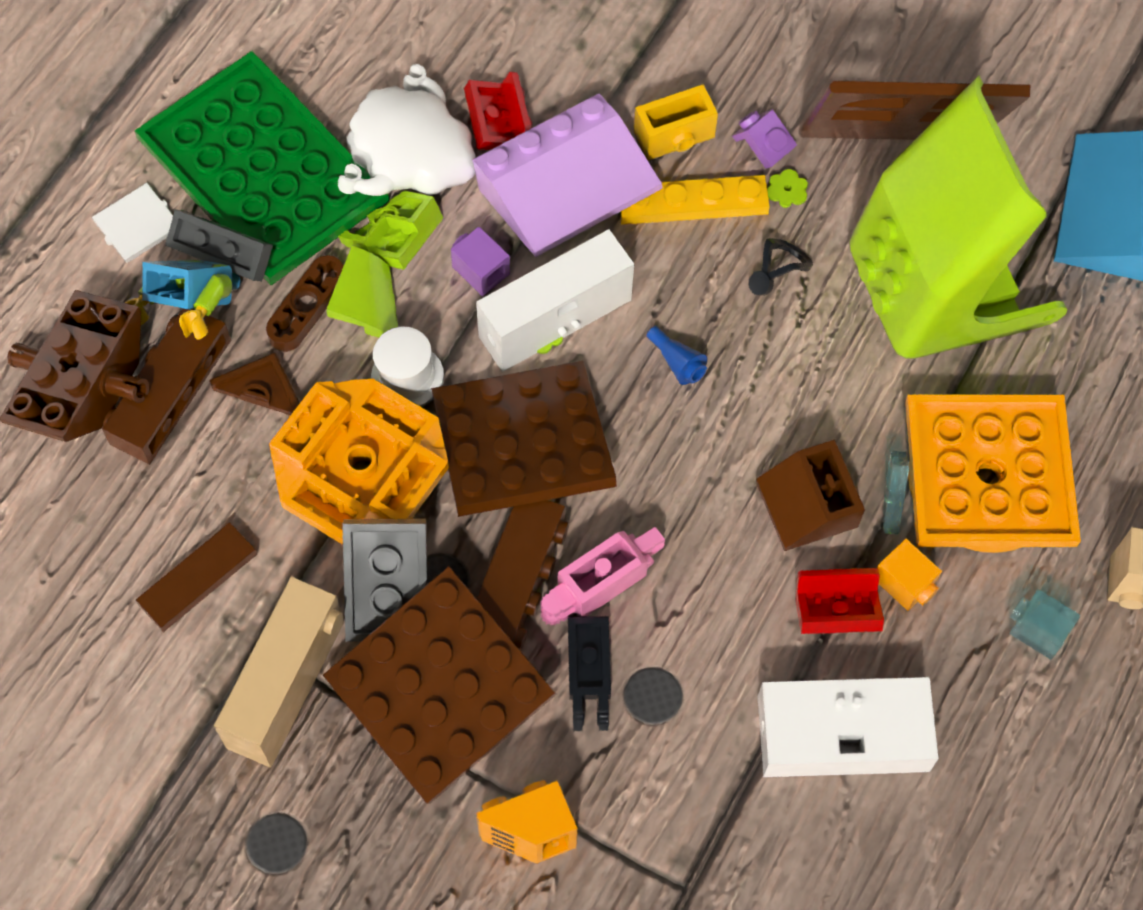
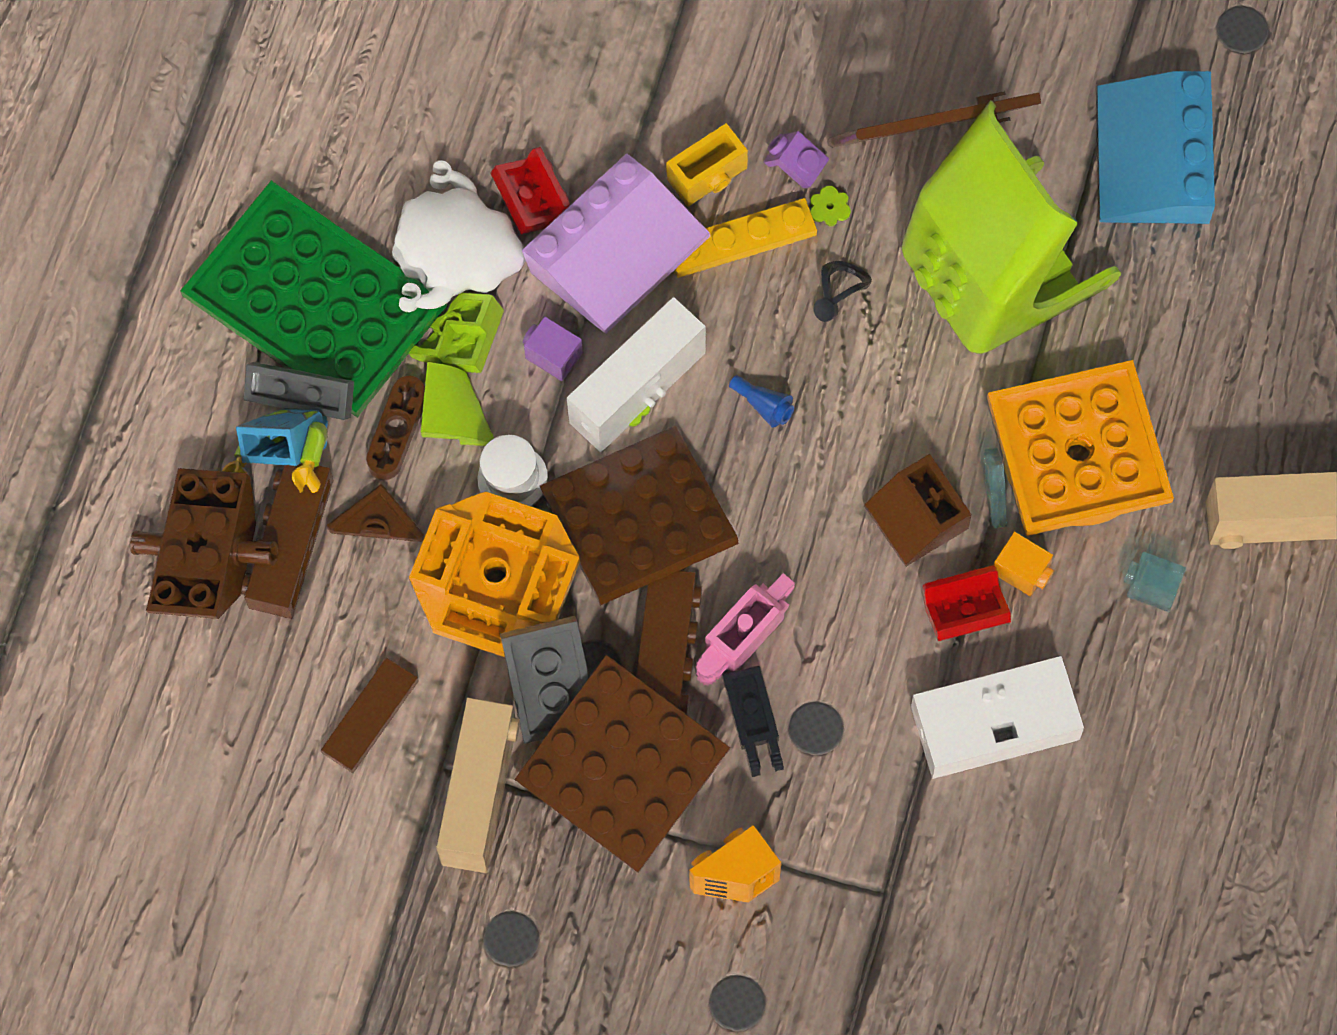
camera: 10 degrees left, 5 degrees up
white piece [92,183,173,263] -> none

